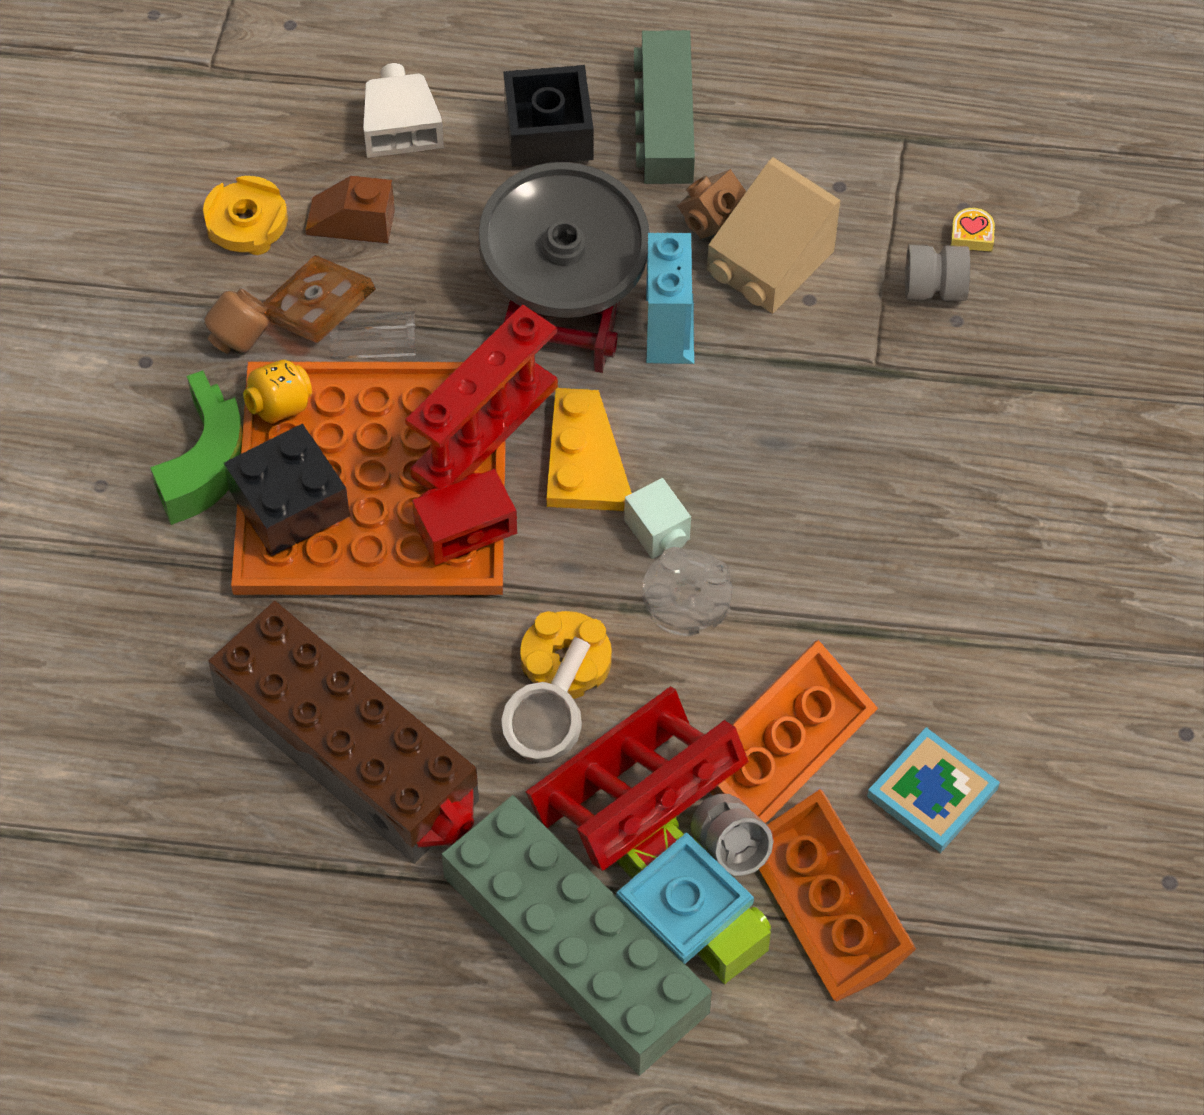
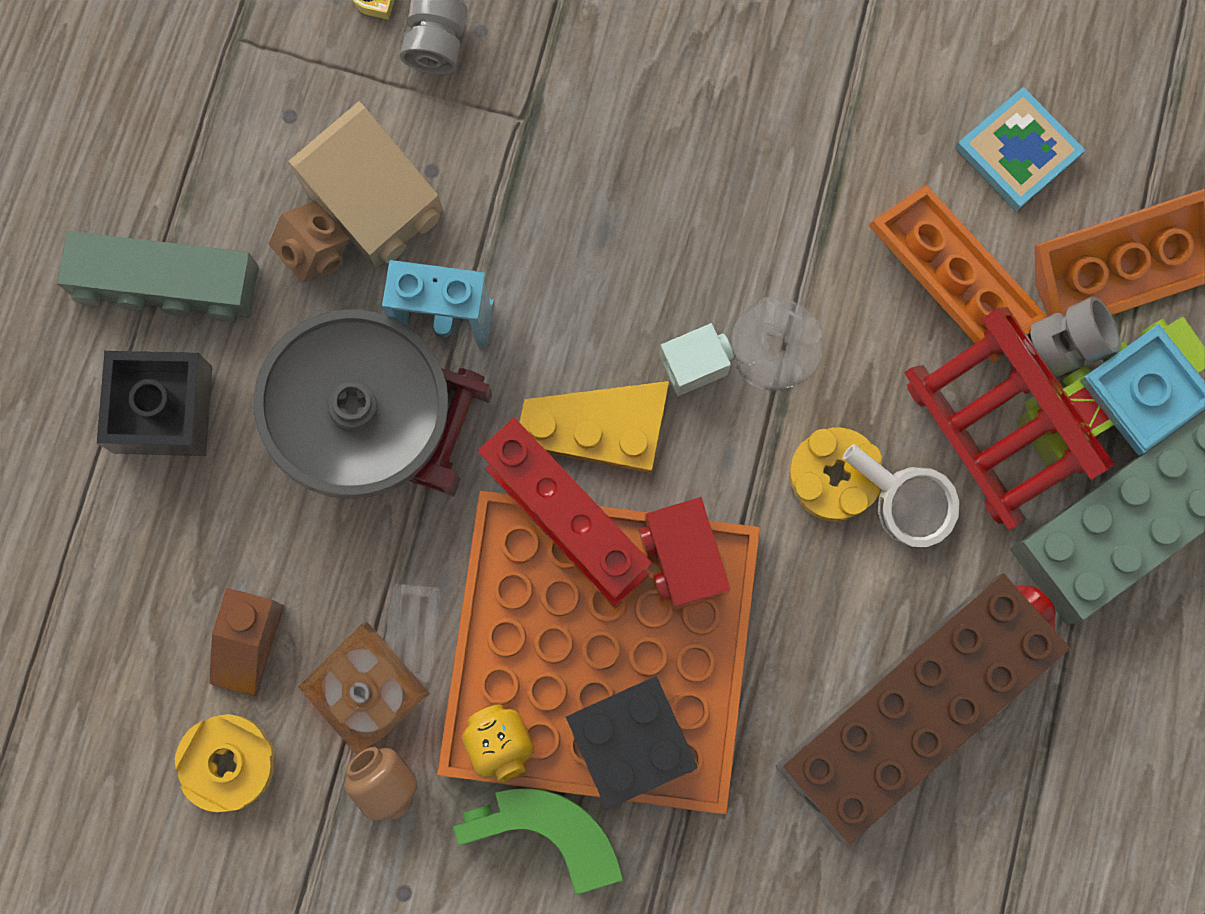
camera: 80 degrees left, 20 degrees up
white torso [363,63,444,158] -> none

